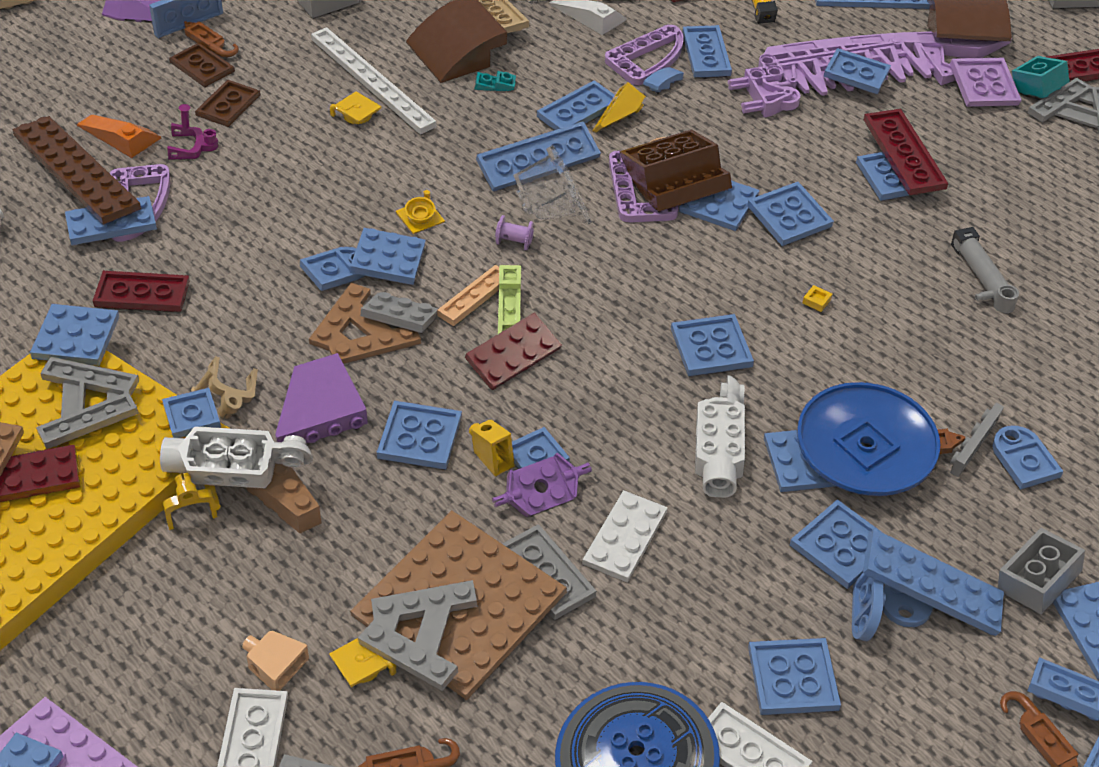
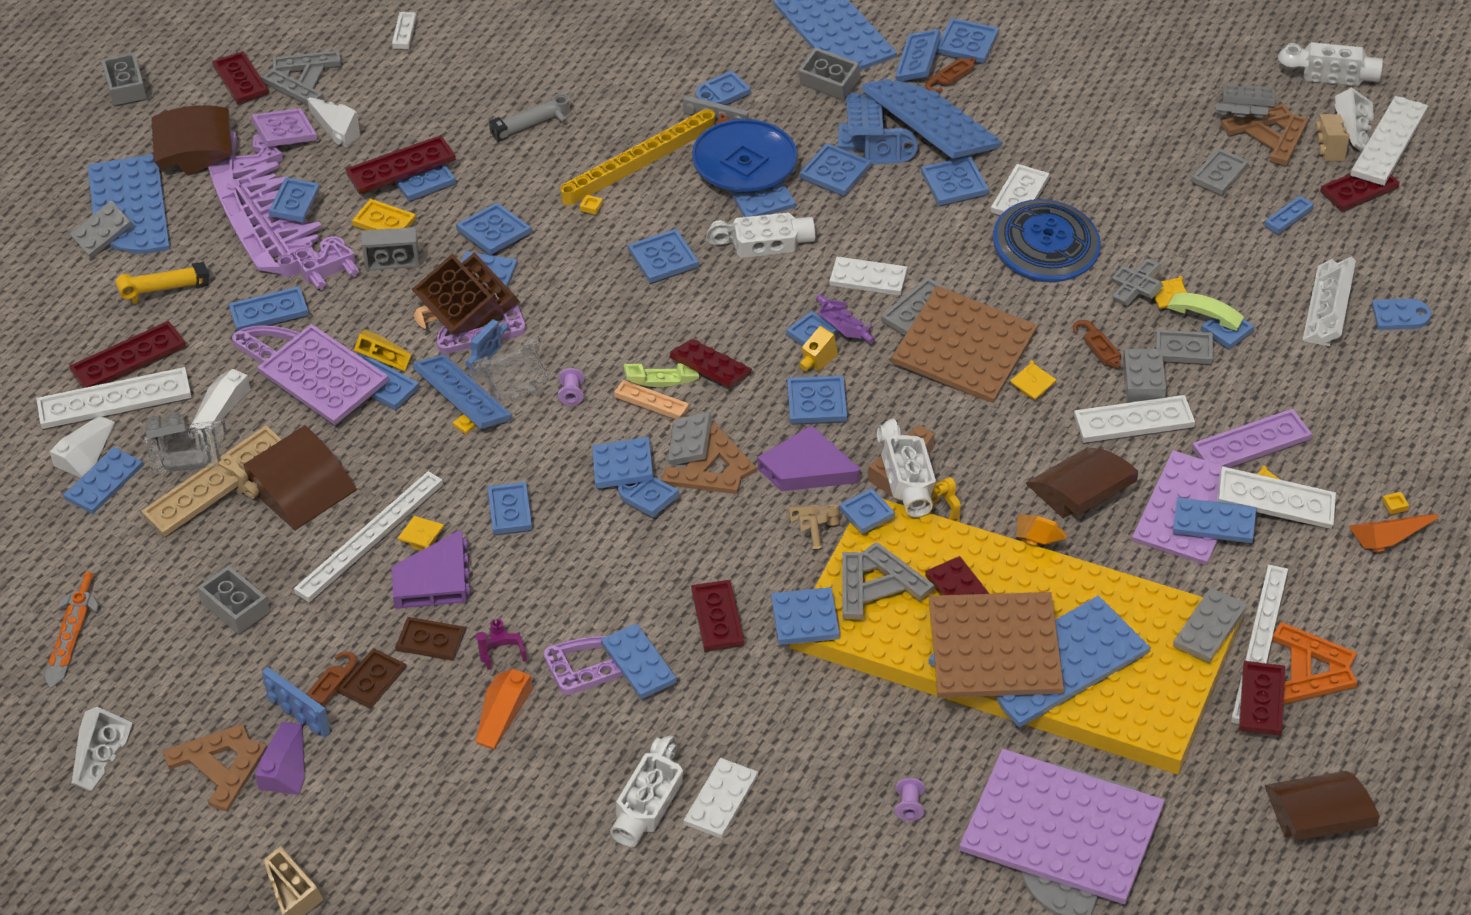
camera: 100 degrees left, 0 degrees up
reddish brown plate [12,116,141,224] -> none
light nougat torso [242,631,309,691] -> none
light grey plate [358,580,478,691] -> none
yellow hat [396,190,445,234] -> none
teal slope [474,71,516,91] -> none
medium blue slope [643,67,684,92] -> none
teal slope [1012,56,1069,98] -> none
none -> lavender plate [257,324,389,425]
none -> white wedge [307,98,361,147]
none -> yellow plate [352,199,416,230]
none -> light grey brick [362,227,419,271]
none -> medium lavender slope [392,531,470,609]
none -> medium blue plate [465,319,508,369]
none -> medium blue plate [488,482,532,535]
none -> yellow beam [560,109,715,205]
none -> medium blue plate [861,79,1002,159]
none -> light orange wedge [1016,514,1067,546]
none -> reddish brown slope [1026,448,1138,519]

